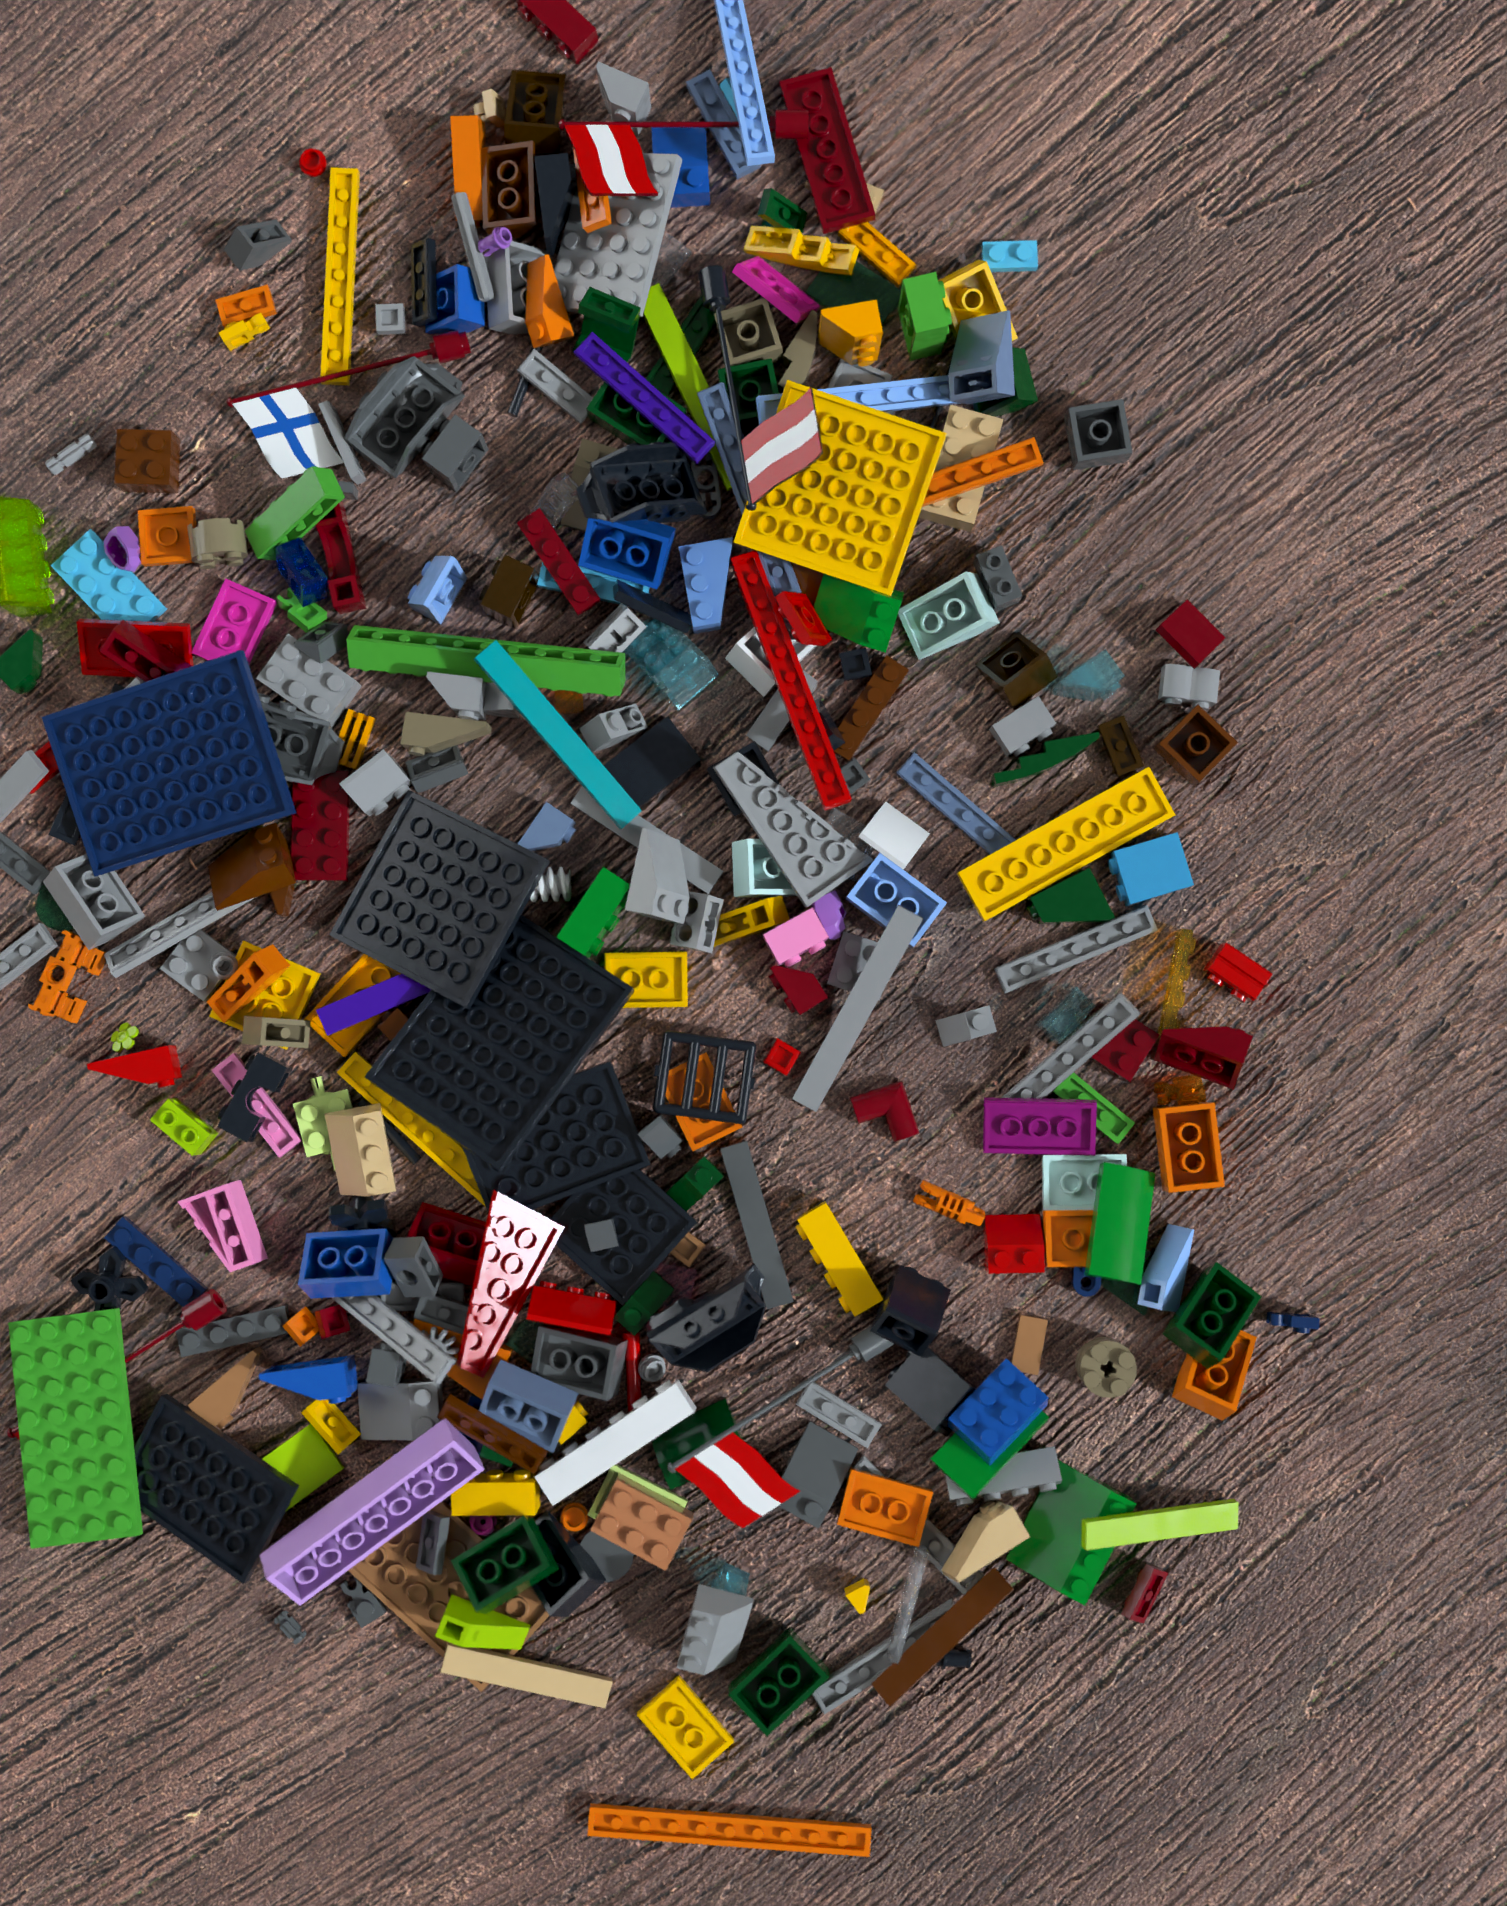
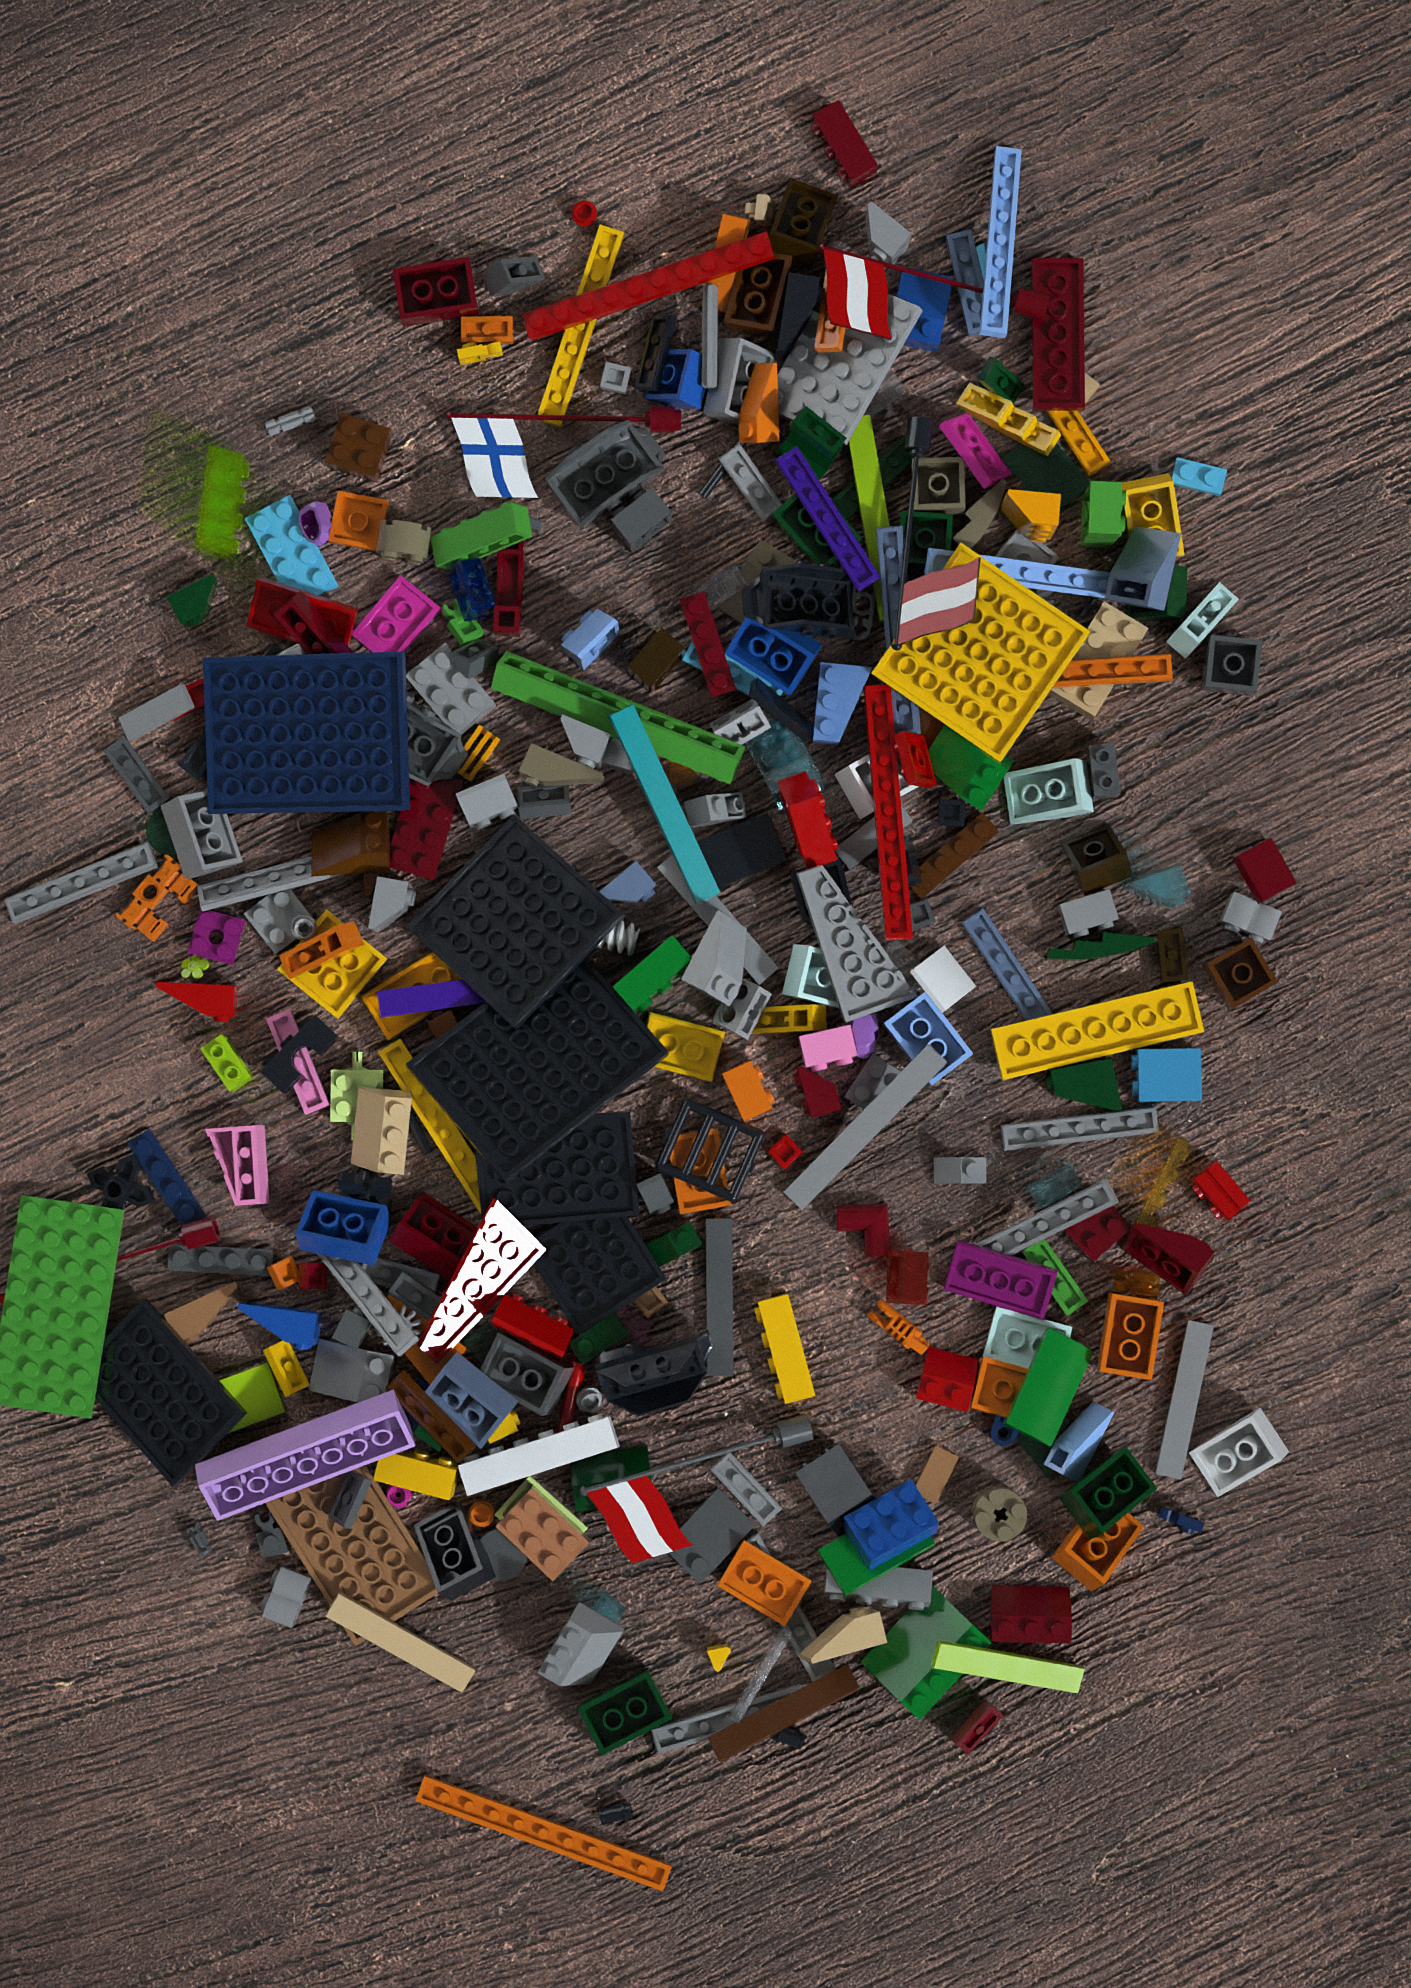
camera: 15 degrees right, 0 degrees up
dark tan slope [242,1016,310,1048] -> none
light grey tile [318,400,366,485] -> none
dark grey brick [384,1237,444,1297] -> none
lime slope [435,1594,531,1650] -> none
dark green brick [451,1515,559,1614] -> none
medium lavender pin [478,227,512,257] -> none
dark grey slope [584,1219,619,1252] -> none
yellow tile [637,1675,734,1779] -> none
black slope [870,1265,951,1356] -> none
none -> magenta piece [187,908,246,965]
none -> light grey brick [260,1566,312,1628]
none -> light grey slope [368,876,416,932]
none -> dark red brick [393,257,479,327]
none -> red plate [522,232,775,341]
none -> black pin [599,1801,633,1825]
none -> orange brick [722,1061,775,1122]
none -> red brick [776,771,839,869]
none -> clear red brick [886,1251,929,1305]
none -> dark red slope [990,1585,1072,1644]
none -> light grey tile [1155,1320,1214,1479]
none -> light aqua slope [1166,582,1239,659]
none -> white slope [1189,1408,1289,1497]

